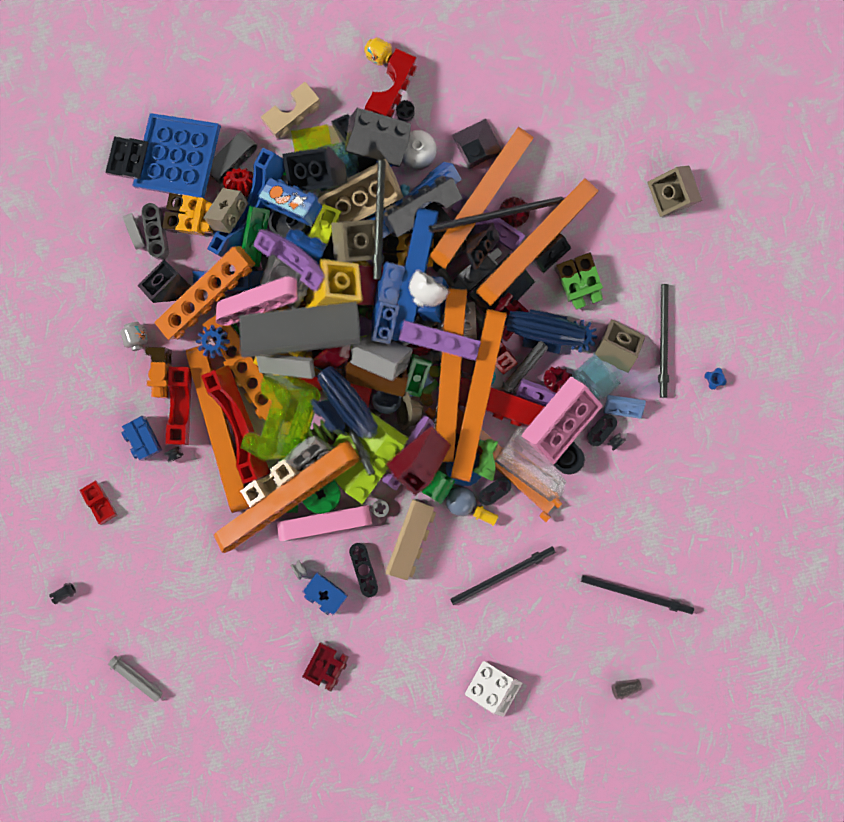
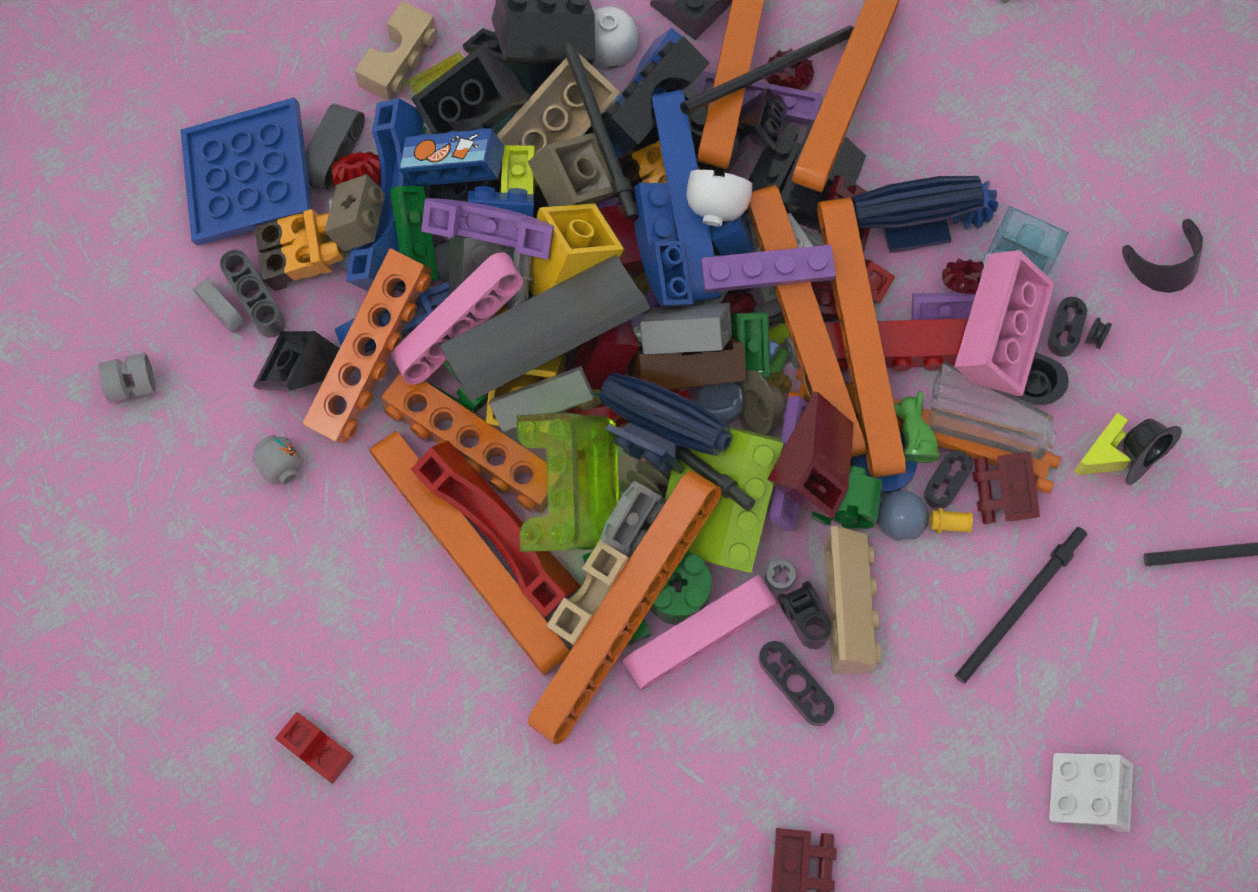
camera: 20 degrees left, 15 degrees down
black slope [105,136,149,179] -> none
blue brick [121,416,162,461] -> none
orange hips [145,347,172,398] -> none
black bush [164,446,184,463] -> none
red arch [166,366,192,445] -> none
blue gear [196,325,230,358] -> none
light grey bush [290,560,308,580] -> none
blue brick [303,572,348,615] -> none
dark grey axle [502,341,548,394] -> none
black panel [534,233,571,273] -> none
bright green hips [554,252,603,310] -> none
dark tan slope [594,319,645,373] -> none
medium blue plate [604,395,646,419] -> none
pearl dark grey bar [658,284,670,398] -> none
blue plate [704,368,727,390] -> none
none -> light grey wheel [99,353,156,403]
none -> black piece [777,581,831,649]
none -> dark red plate [972,451,1040,524]
none -> neon yellow slope [1074,412,1131,475]
none -> black piece [1122,218,1203,293]
none -> black piece [1124,418,1182,485]

